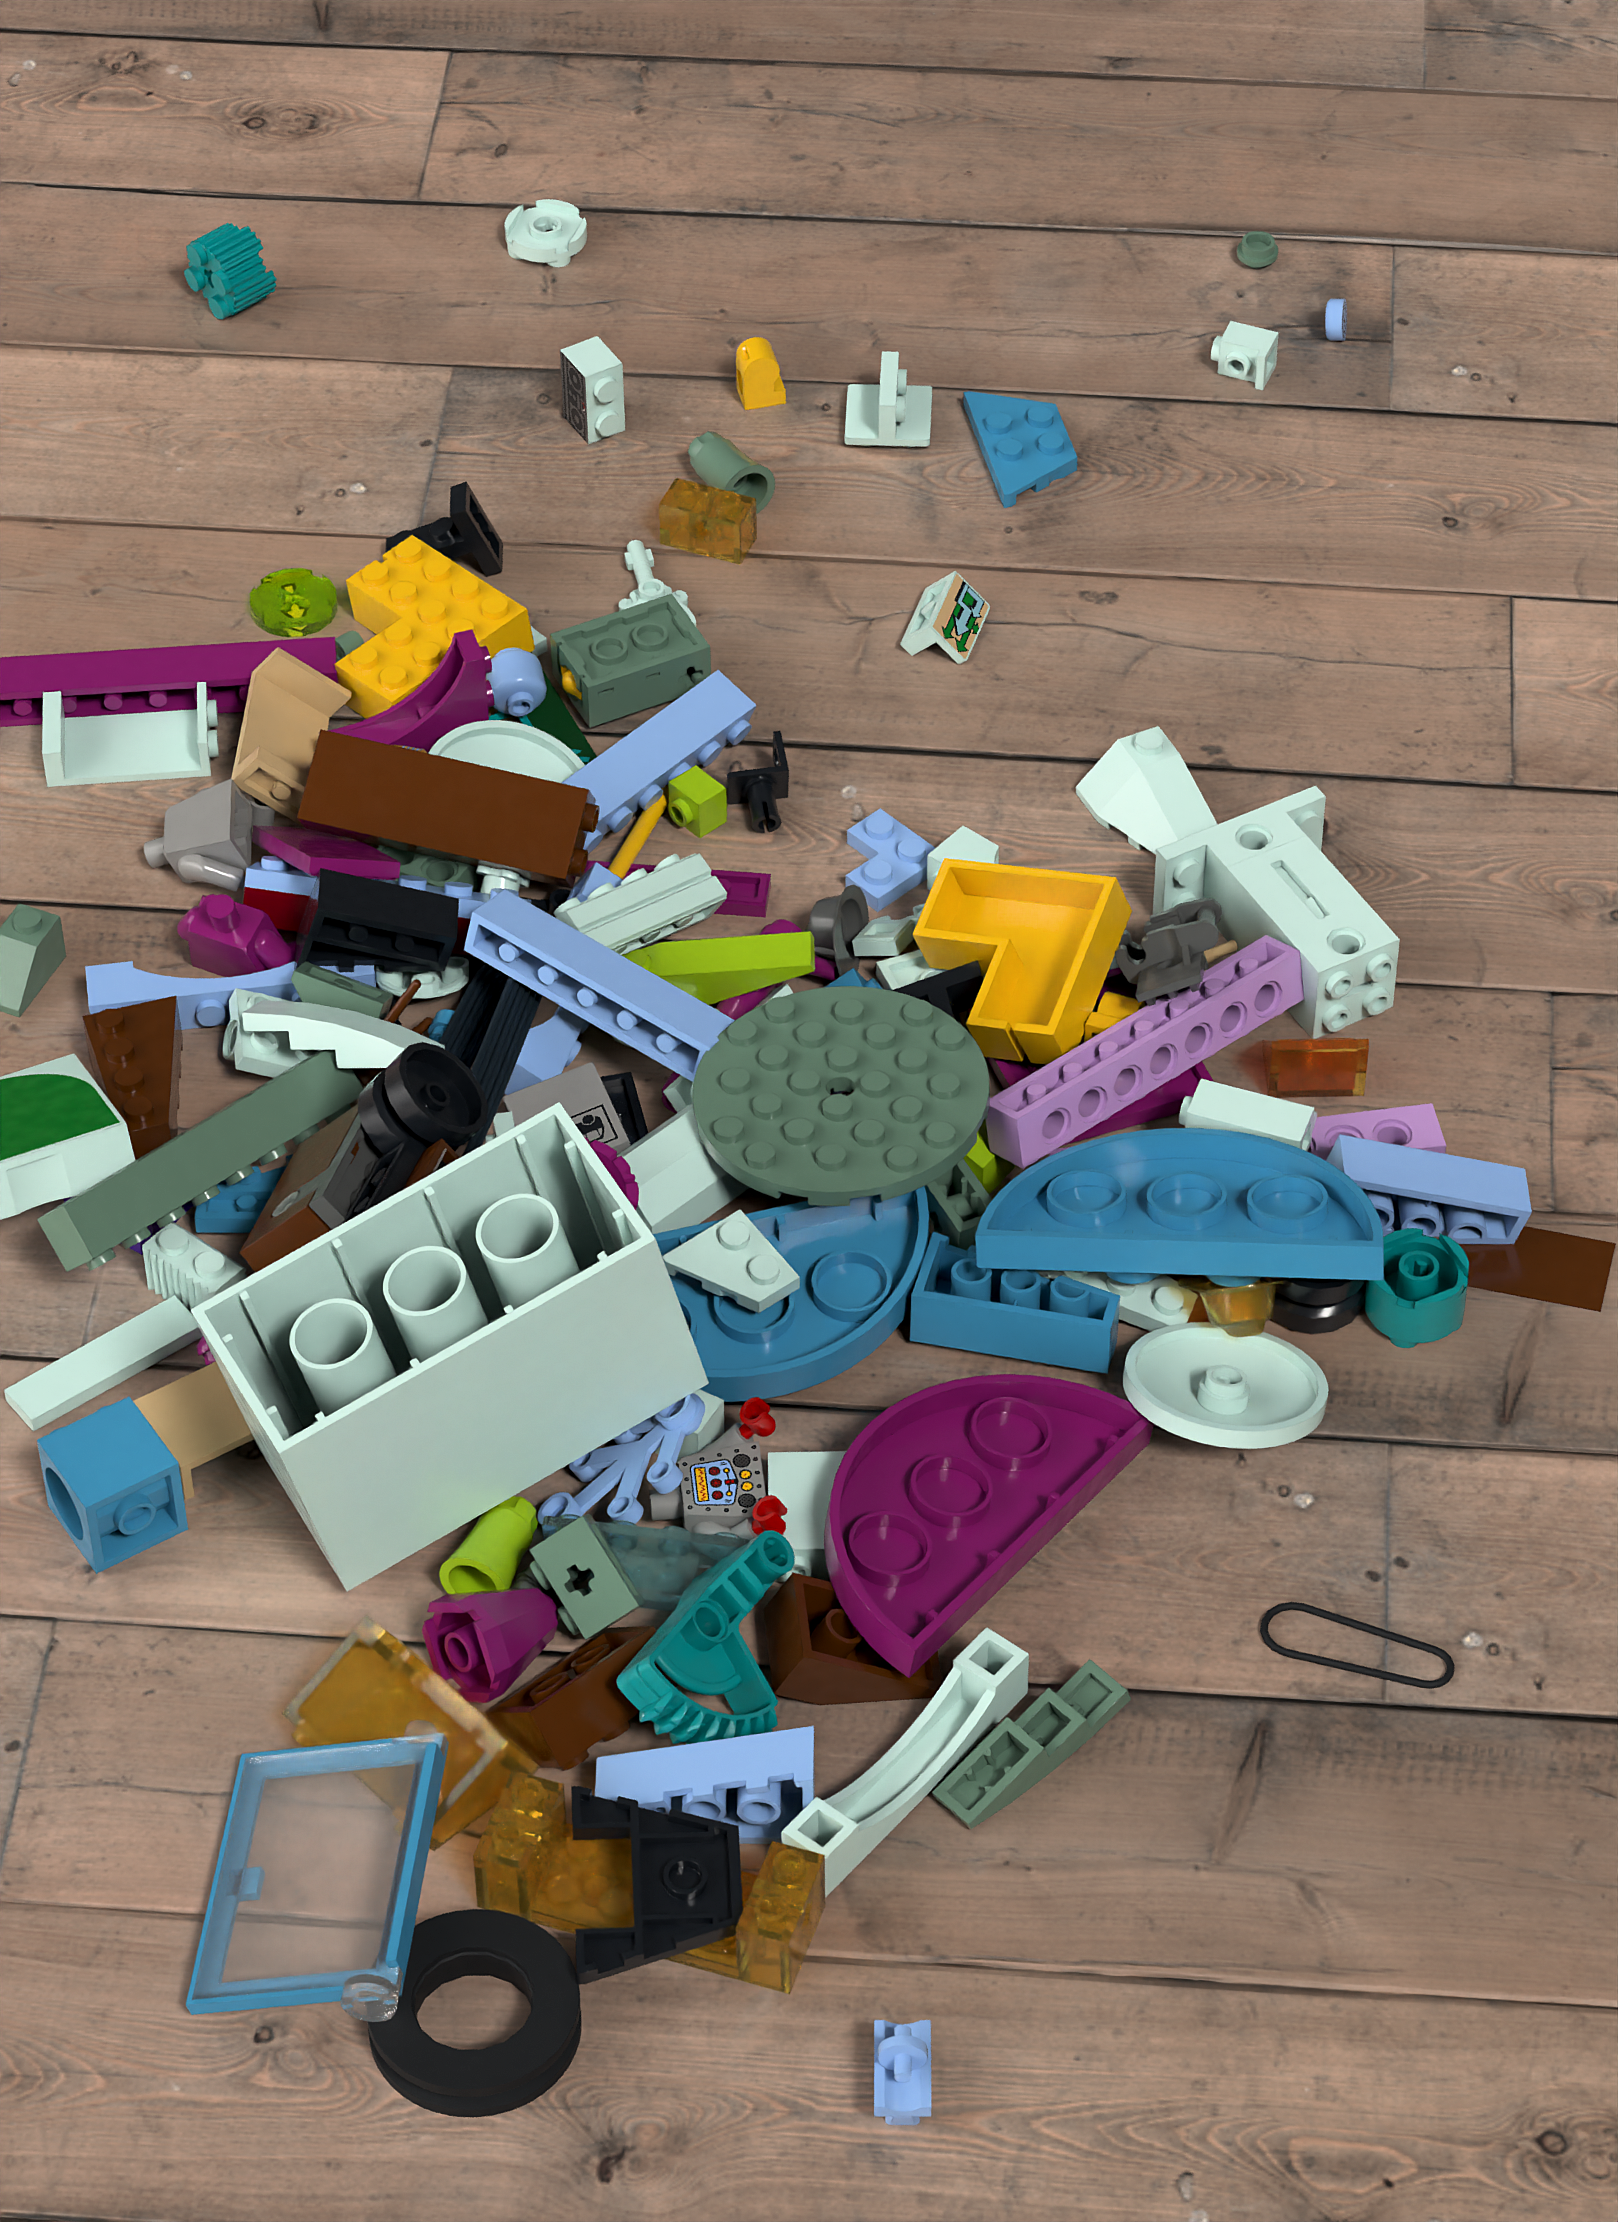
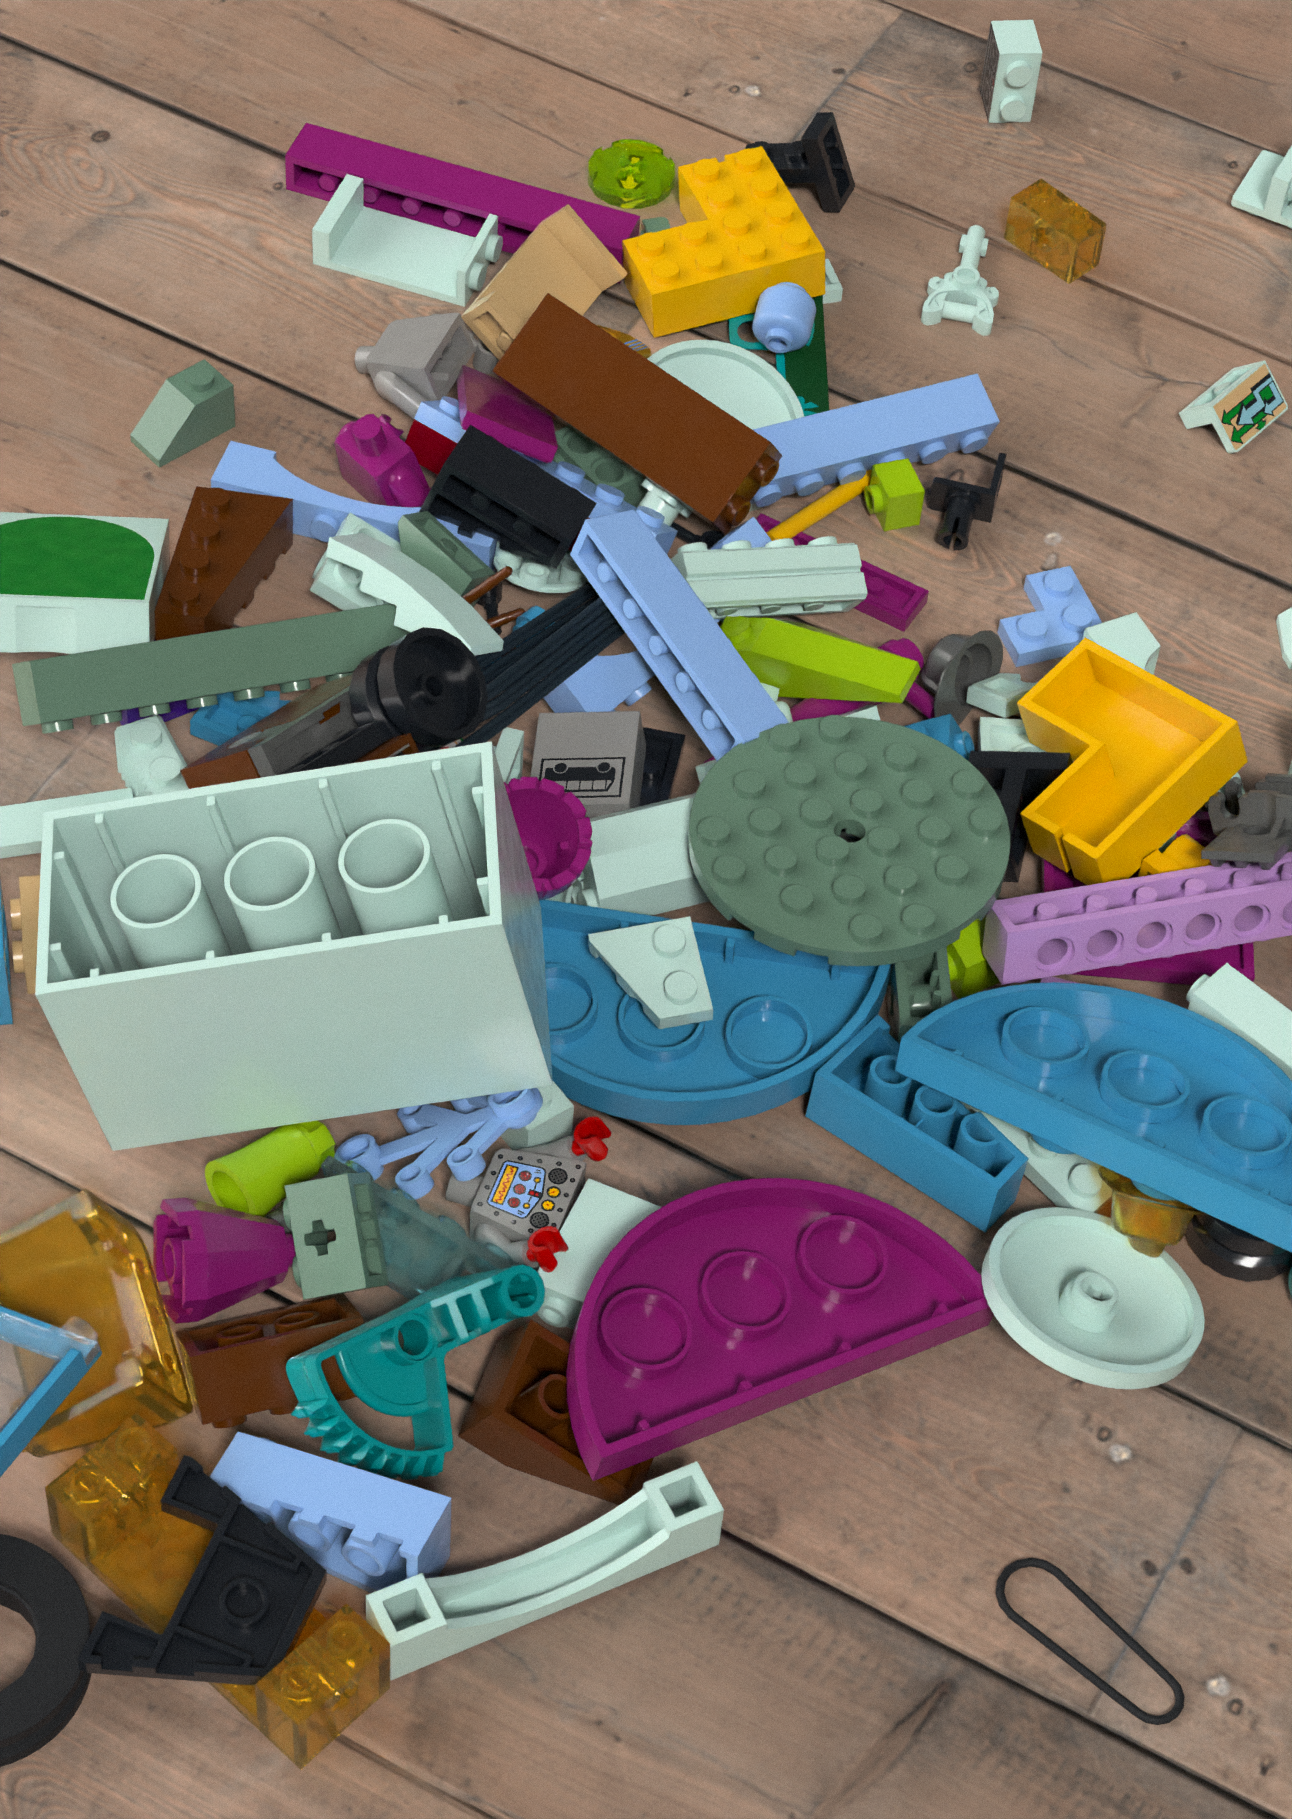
camera: 20 degrees right, 5 degrees up
magenta arch [319,629,494,753] -> none
sand green piece [550,594,711,728] -> none
sand green plant [688,431,775,519] -> none
yellow leg [736,337,786,410] -> none
sand green slope [932,1659,1131,1829] -> none

